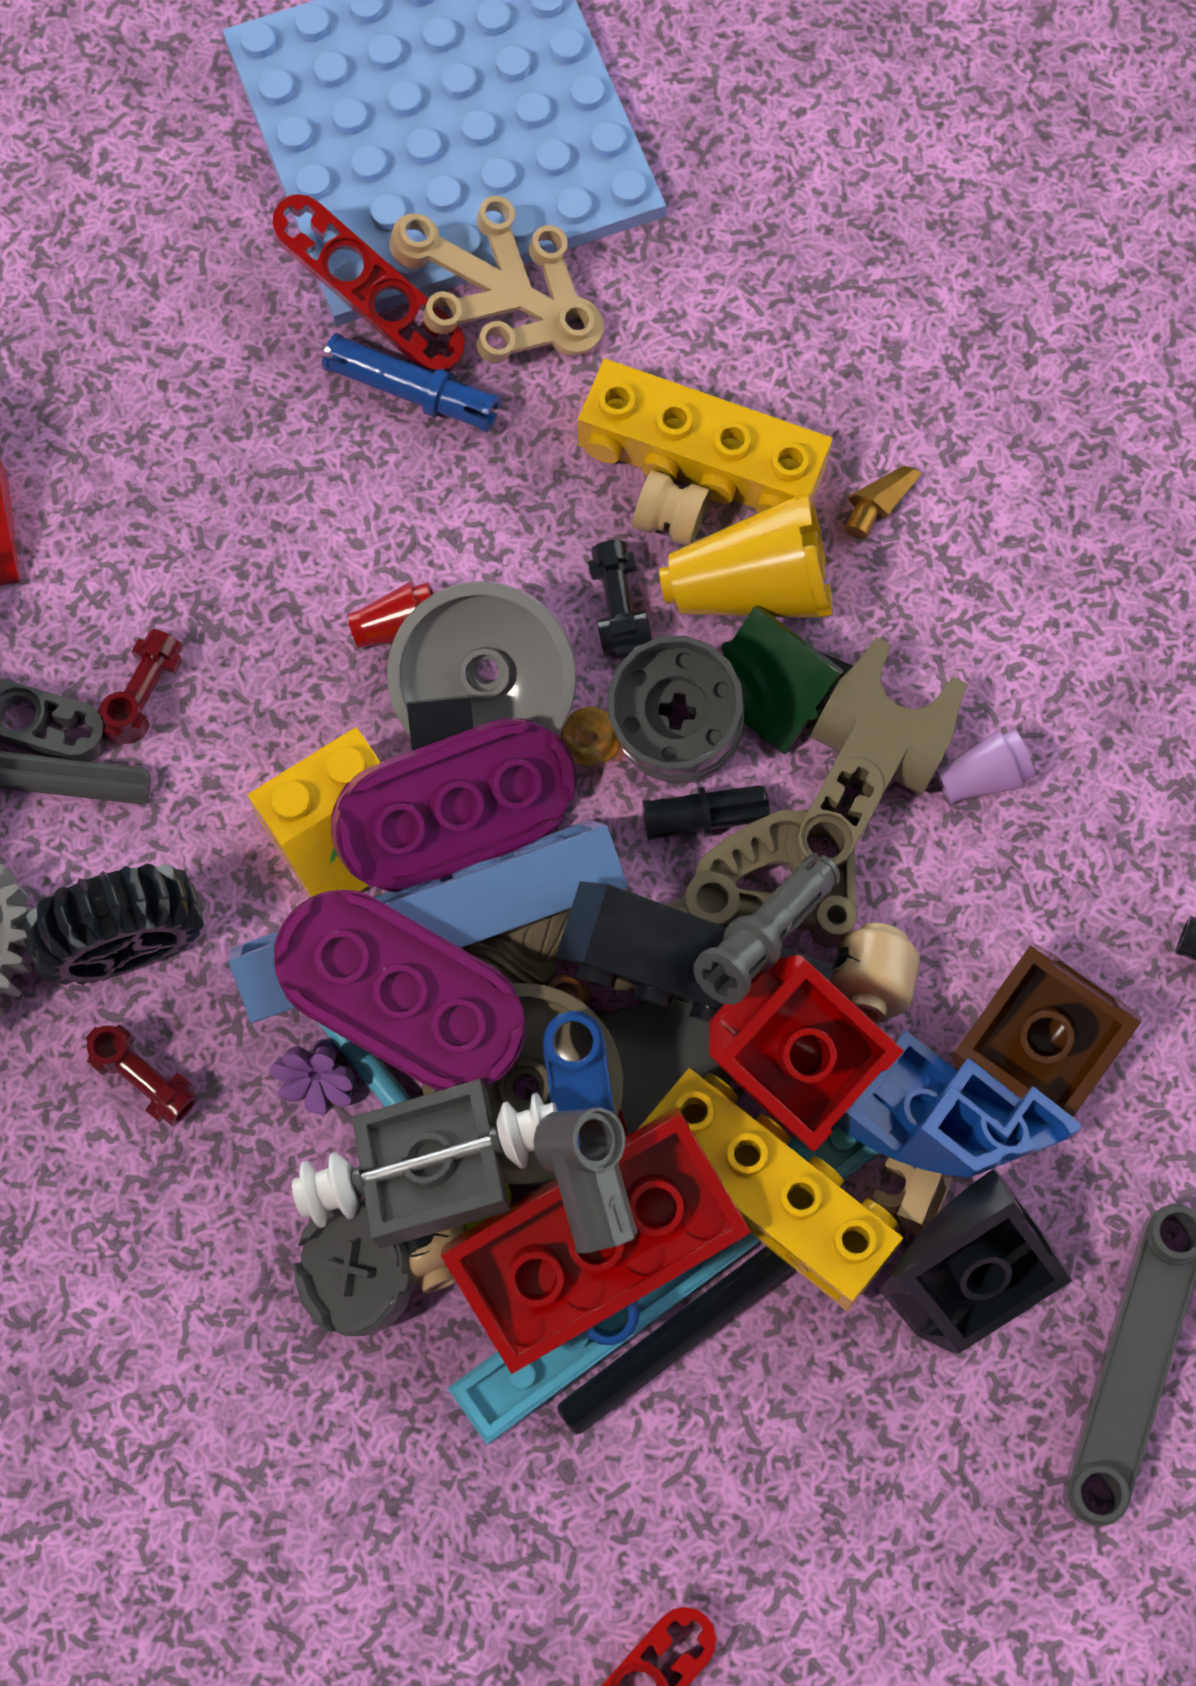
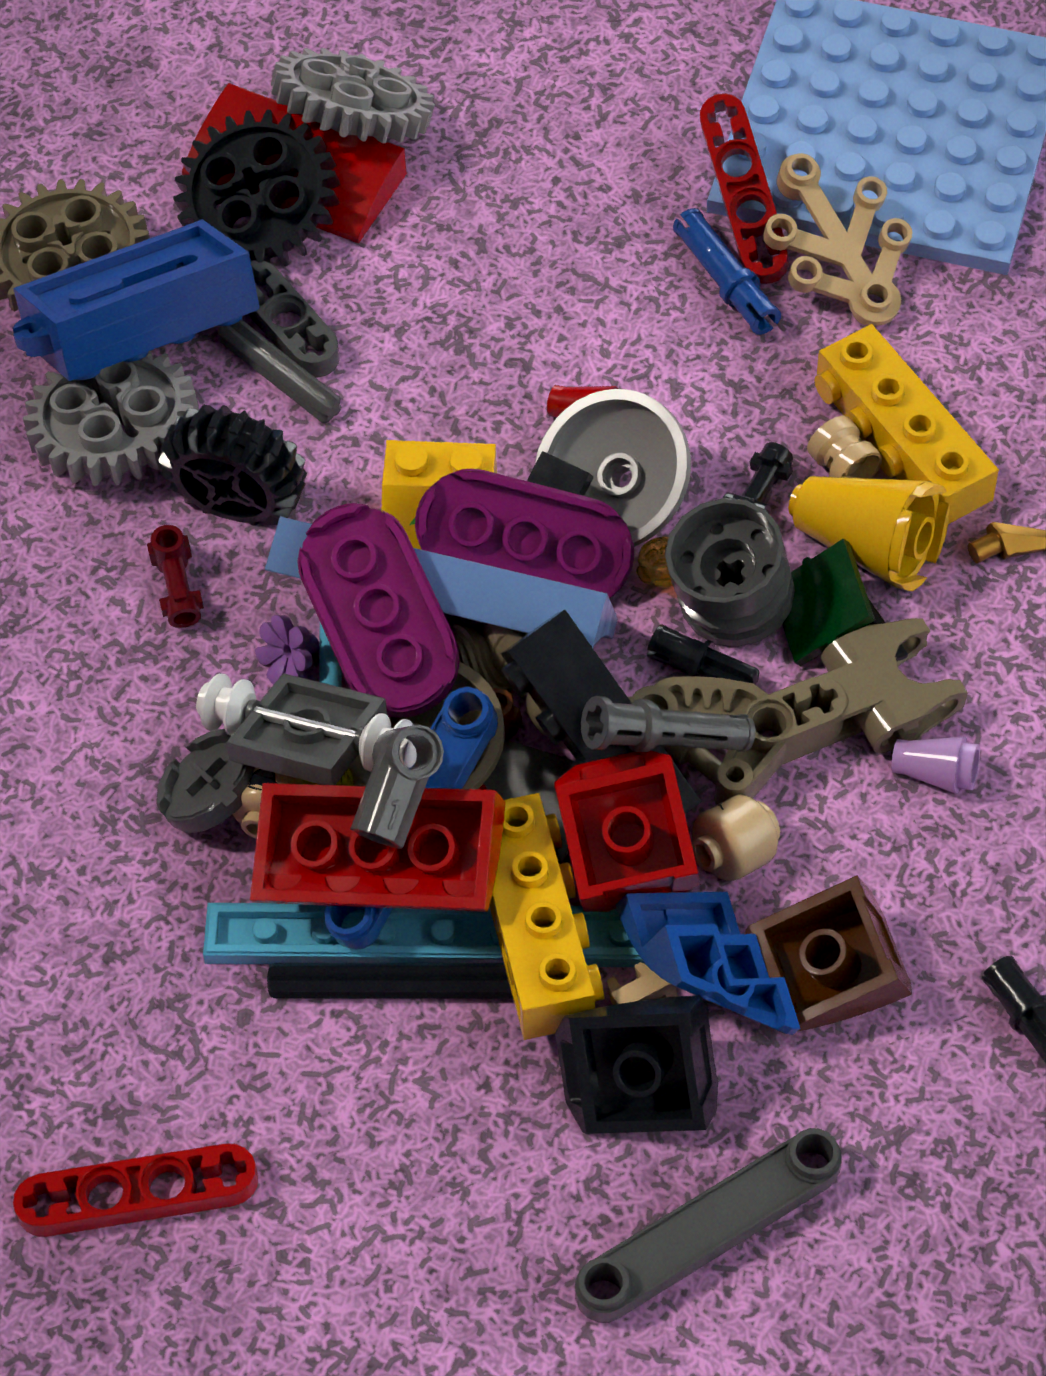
camera: 40 degrees right, 15 degrees down
dark red bar [97,629,183,746] -> none

